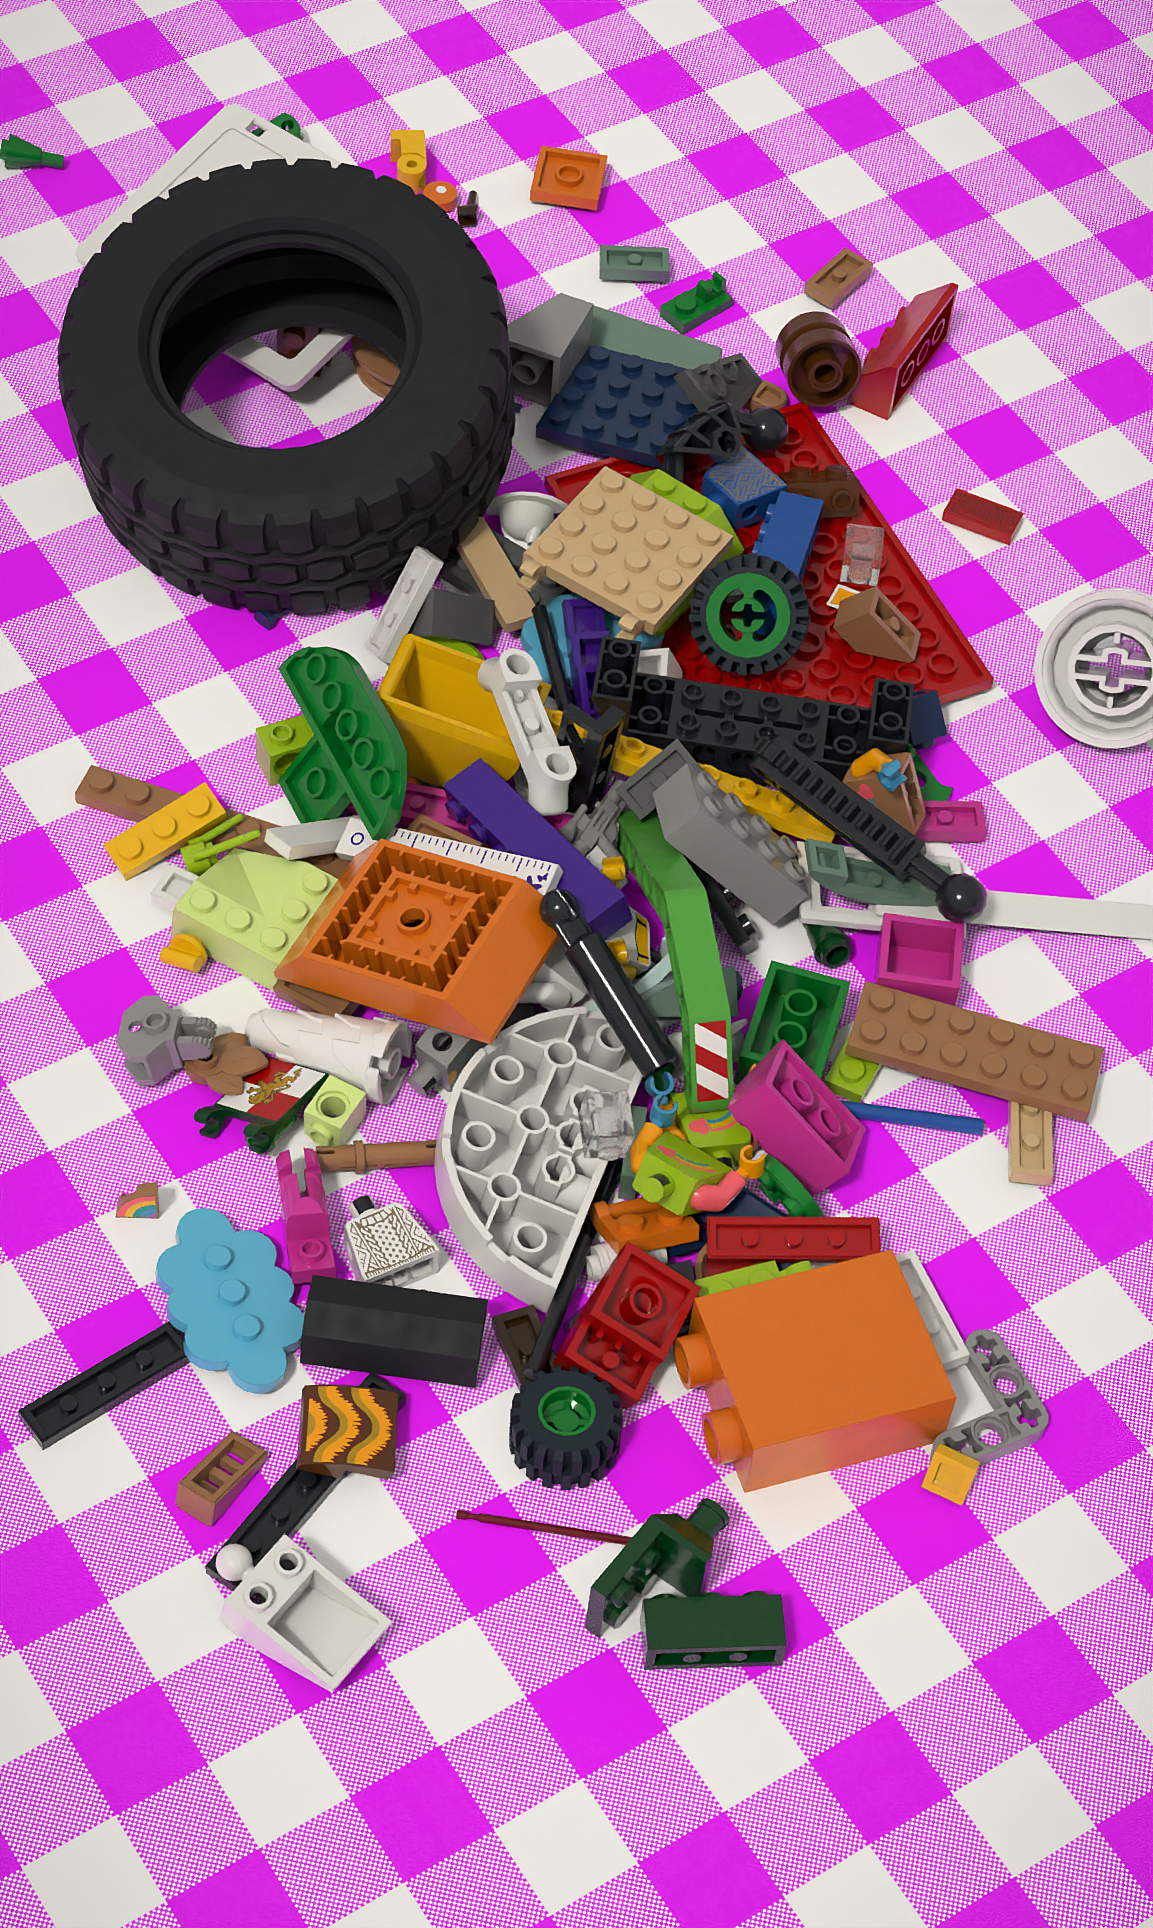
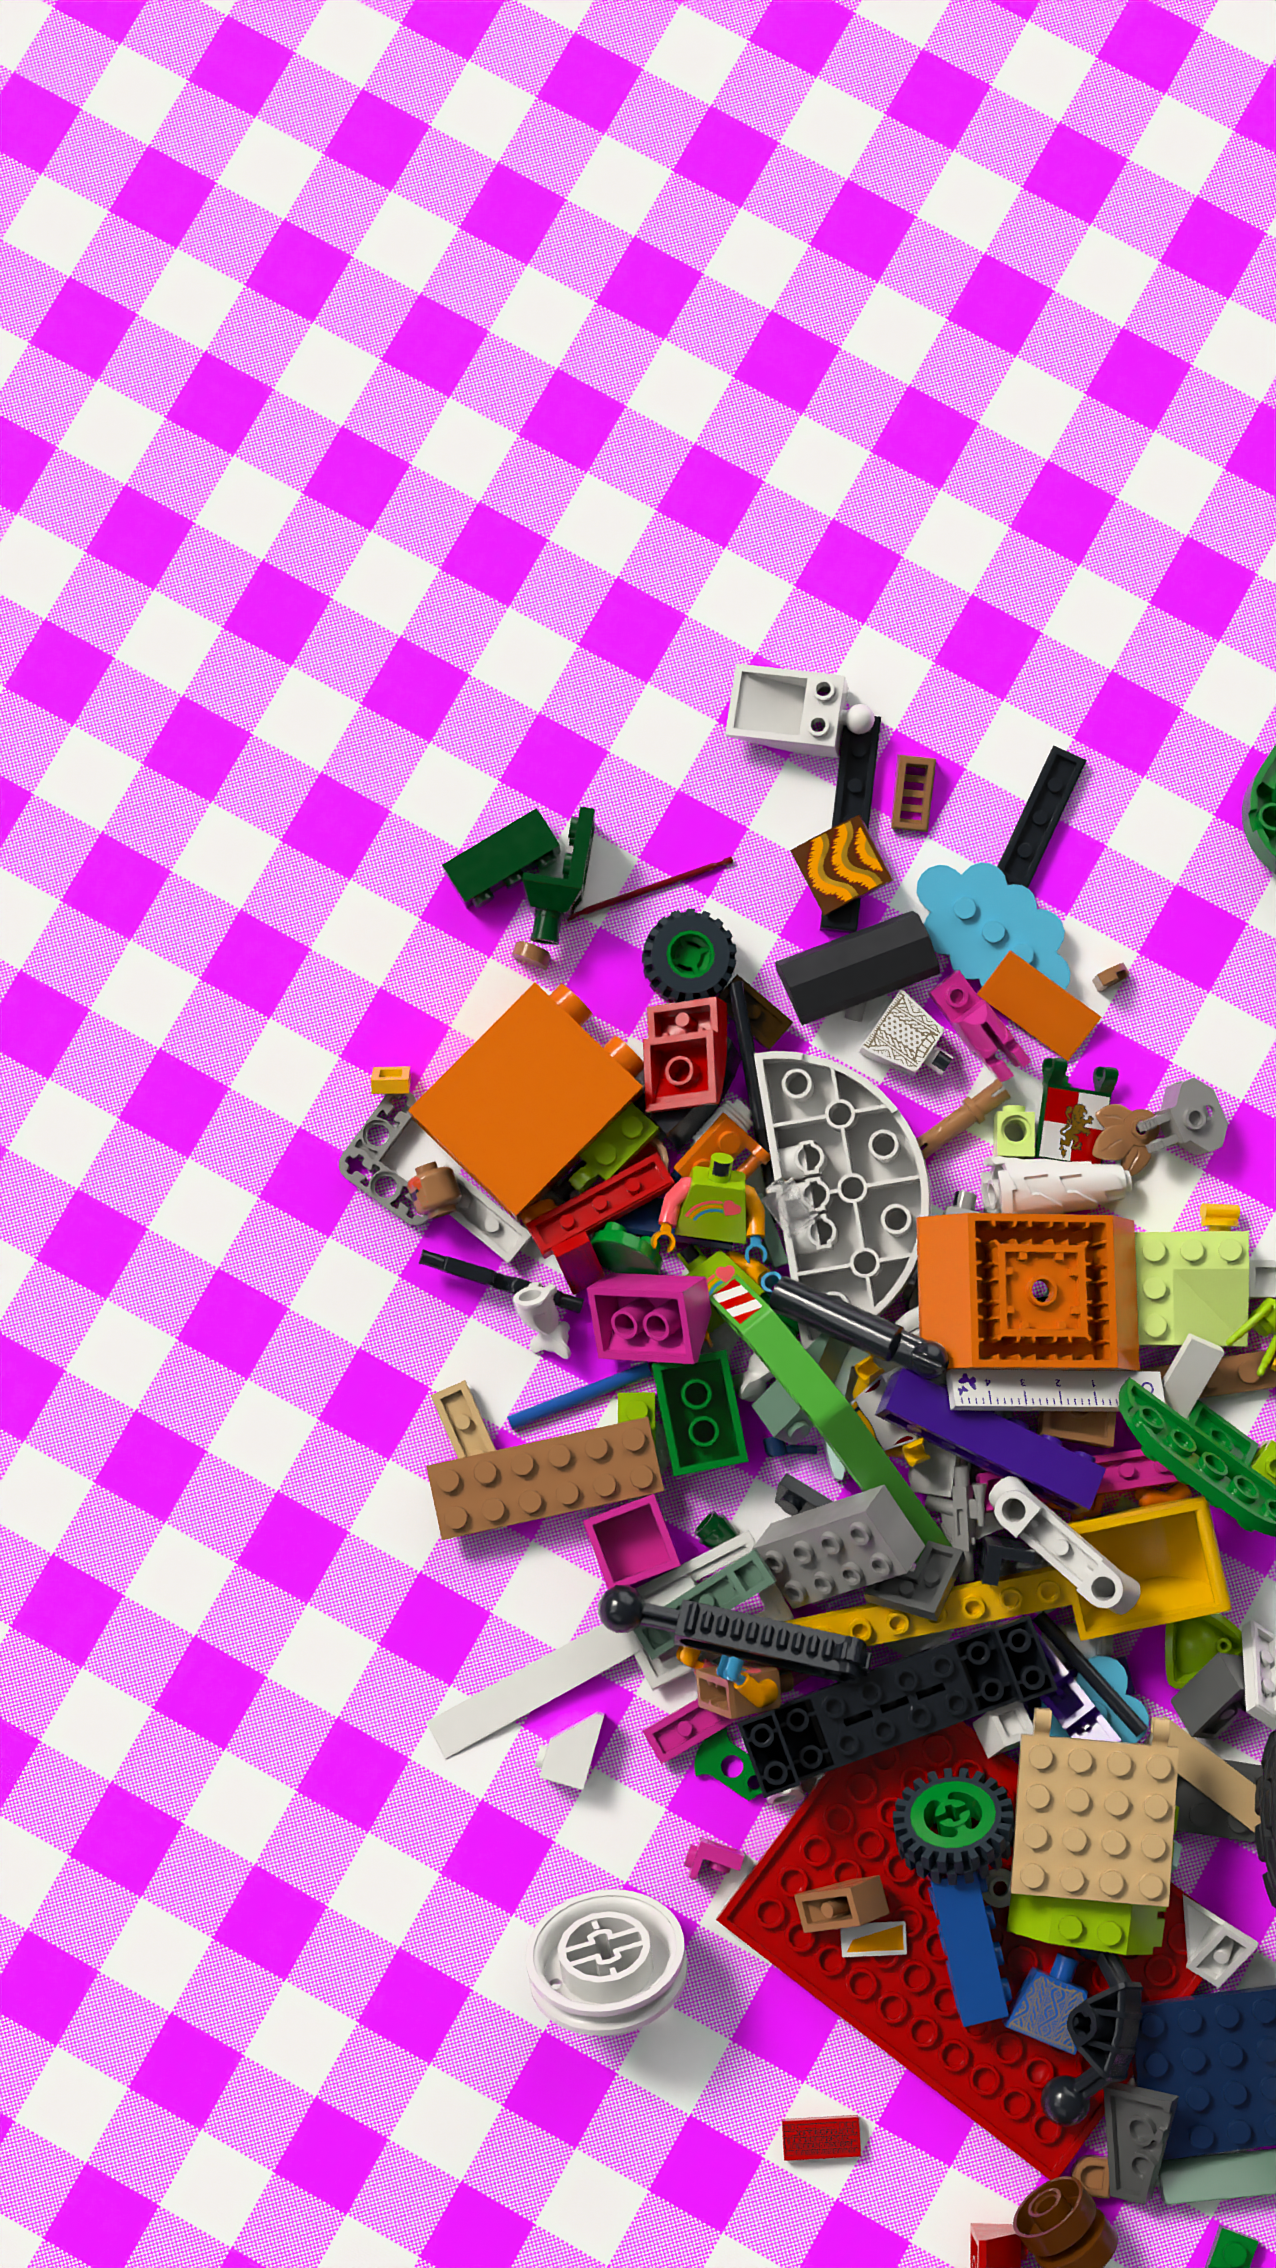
camera: 155 degrees right, 30 degrees up
white helmet [487,491,568,550] -> none
reddish brown bracket [779,465,860,518] -> none
clear brick [840,523,884,586] -> none
dark blue brick [908,689,948,750] -> none
none -> medium nougat head [407,1161,462,1220]
none -> black piece [418,1249,584,1314]
none -> medium nougat tile [512,941,551,971]
none -> white animal [513,1282,571,1359]
none -> white slope [534,1711,604,1790]
none -> red tile [551,1231,605,1295]
none -> dark pink bracket [684,1837,745,1880]
none -> orange piece [977,950,1102,1061]
none -> white slope [1183,1895,1258,1988]

